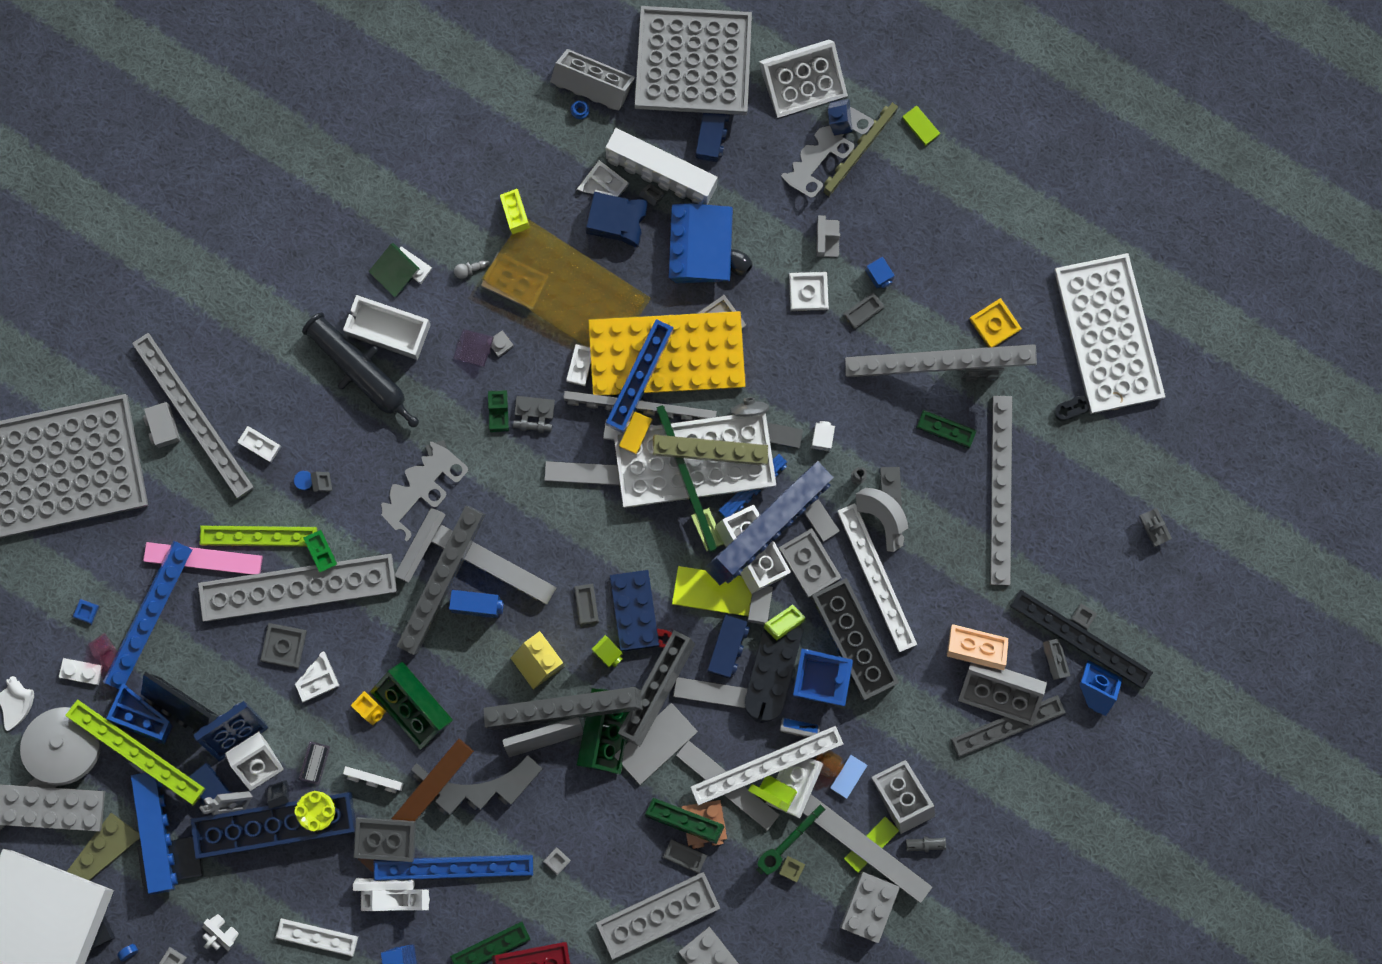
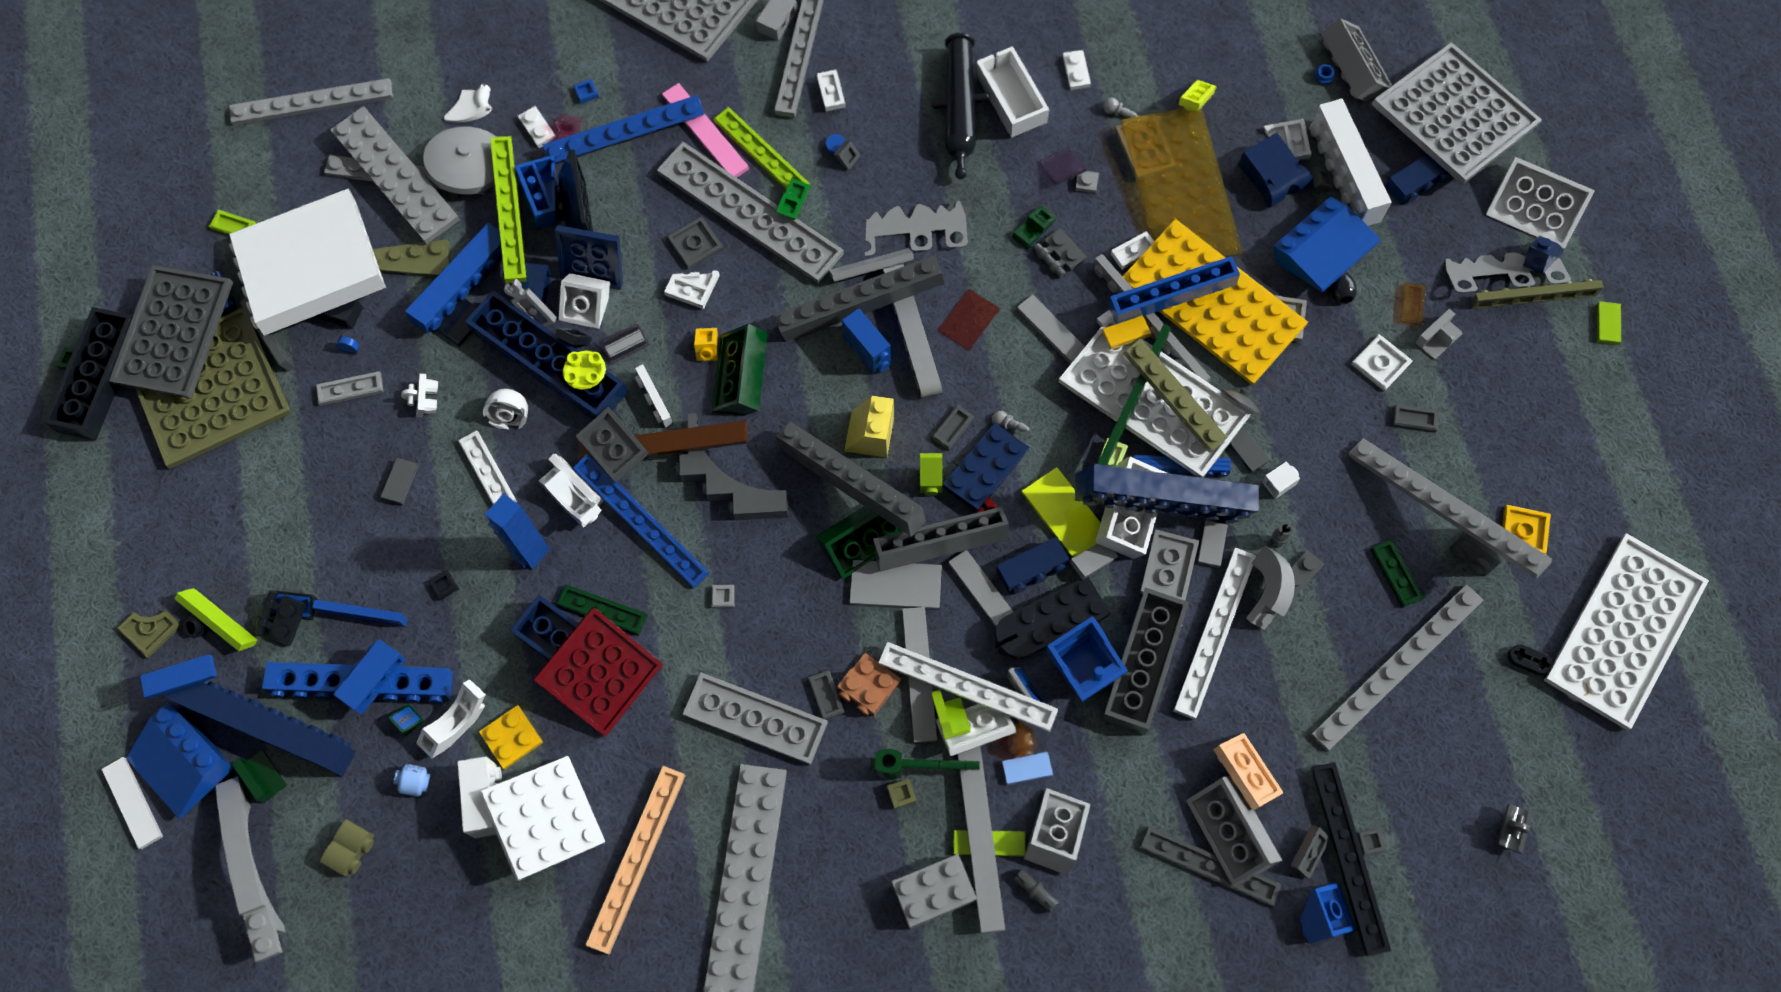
camera: 55 degrees right, 10 degrees down
dark green tile [369,243,420,297] -> none
light grey tile [502,717,583,757] -> none
dark green tile [645,798,724,844] -> none
lime tile [764,605,806,640] -> none
blue brick [865,257,895,289] -> none
none -> white cylinder [483,389,528,429]
none -> clear red piece [939,289,1000,350]
none -> light grey bar [992,411,1029,431]
none -> clear orange tile [1400,282,1426,325]

